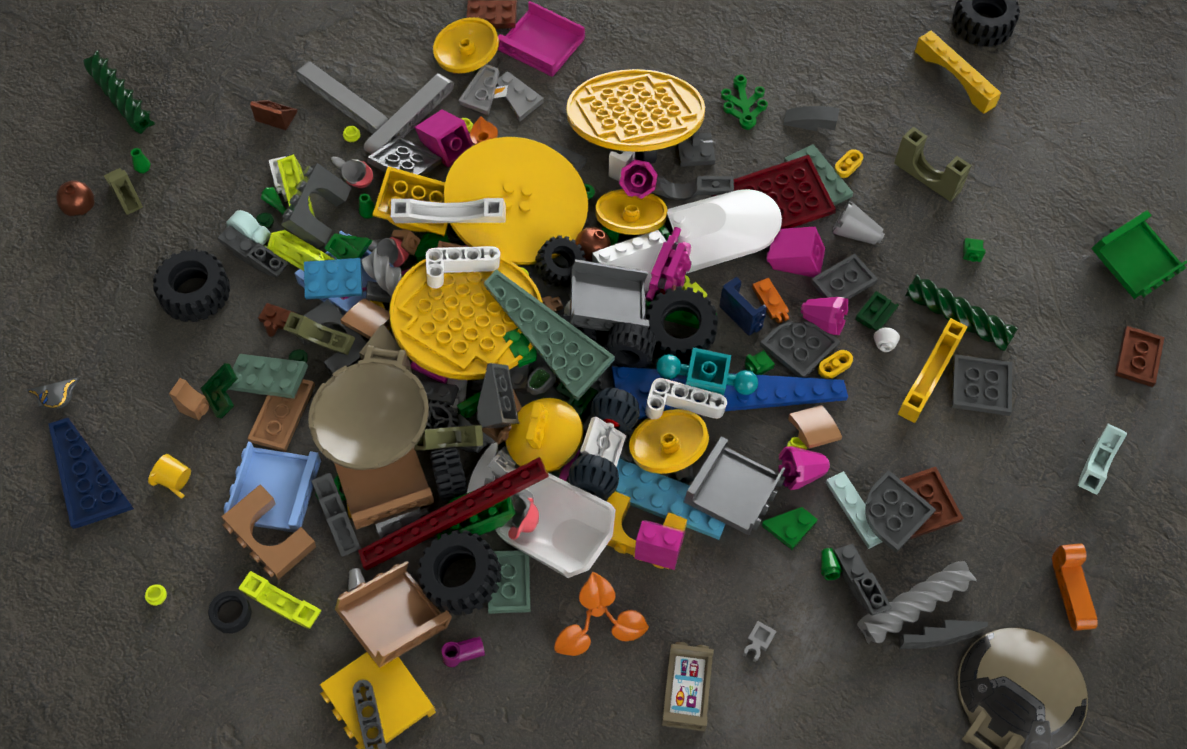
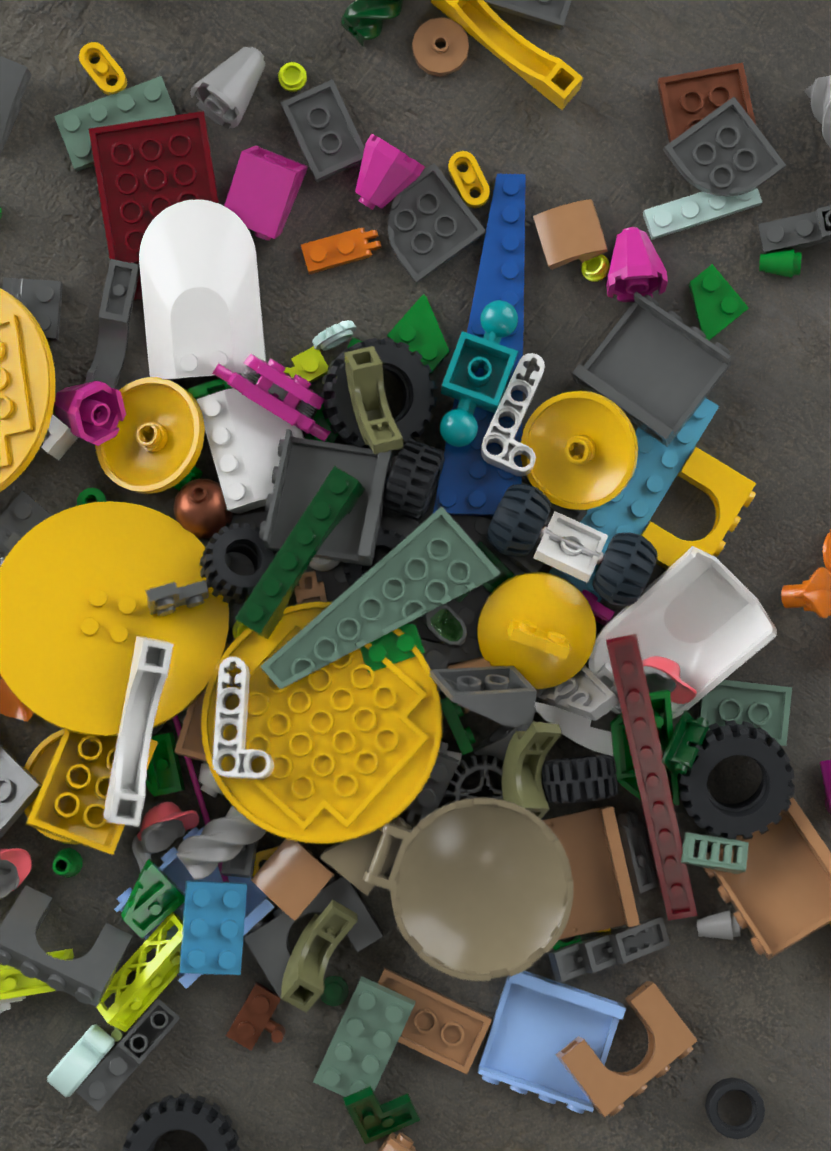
camera: 80 degrees left, 25 degrees up
neon yellow slope [238,571,321,629] -> none
dark green plate [256,213,274,229] -> none
green cone [261,187,287,215] -> none
medium nougat bracket [391,229,420,255] -> none
dark pink slope [634,520,685,570] -> none
dark blue panel [719,276,767,336] -> none
green bracket [745,350,775,375] -> none
dark green plate [855,291,899,331] -> none
white cone [874,328,900,352] -> none
none -> dark grey plate [146,580,209,616]
none -> dark green arch [235,466,365,640]
none -> neon yellow plate [278,62,307,92]
none -> light aqua gear [312,320,356,351]
none -> olive arch [344,346,403,454]
none -> green wing [387,294,449,375]
none -> medium nougat plate [412,17,469,77]
none -> dark green hinge [661,710,709,777]
none -> sand green slope [681,832,749,875]

